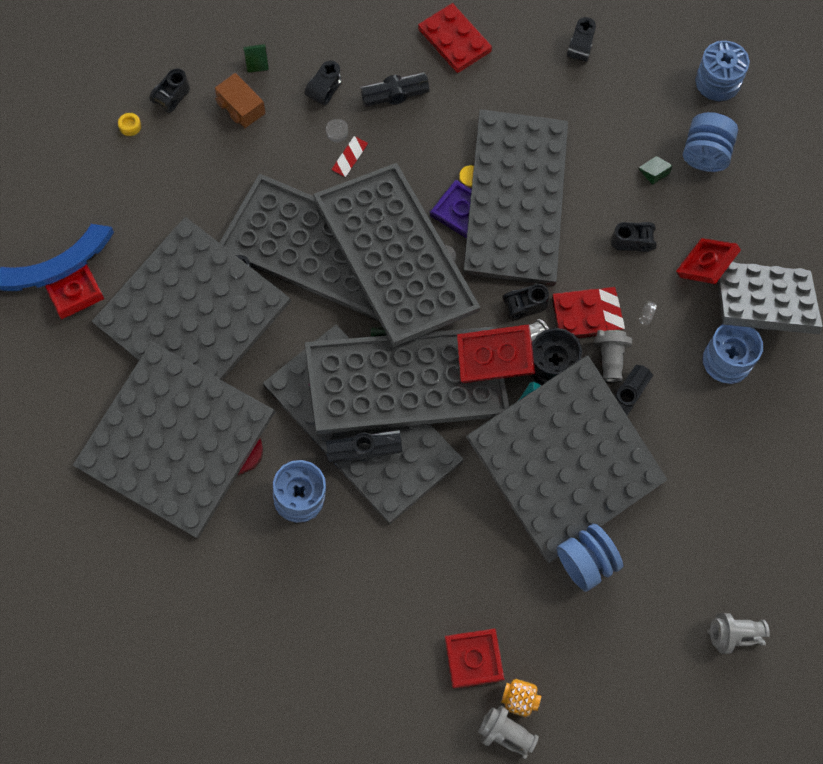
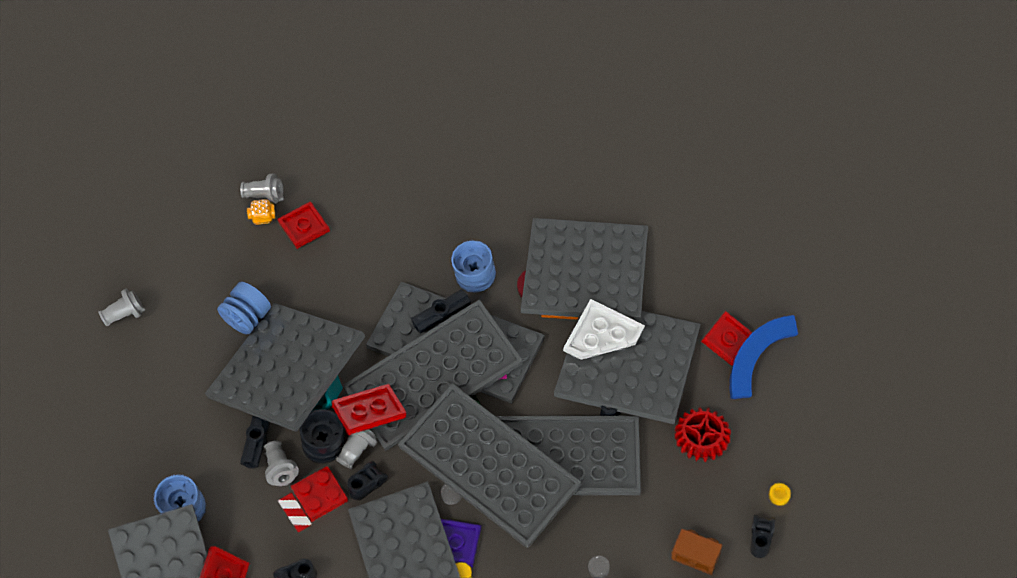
camera: 160 degrees right, 10 degrees down
sticker [331,136,368,177] -> none
clear tile [639,300,656,325] -> none
none -> white plate [563,299,645,360]
none -> red gear [674,407,731,462]

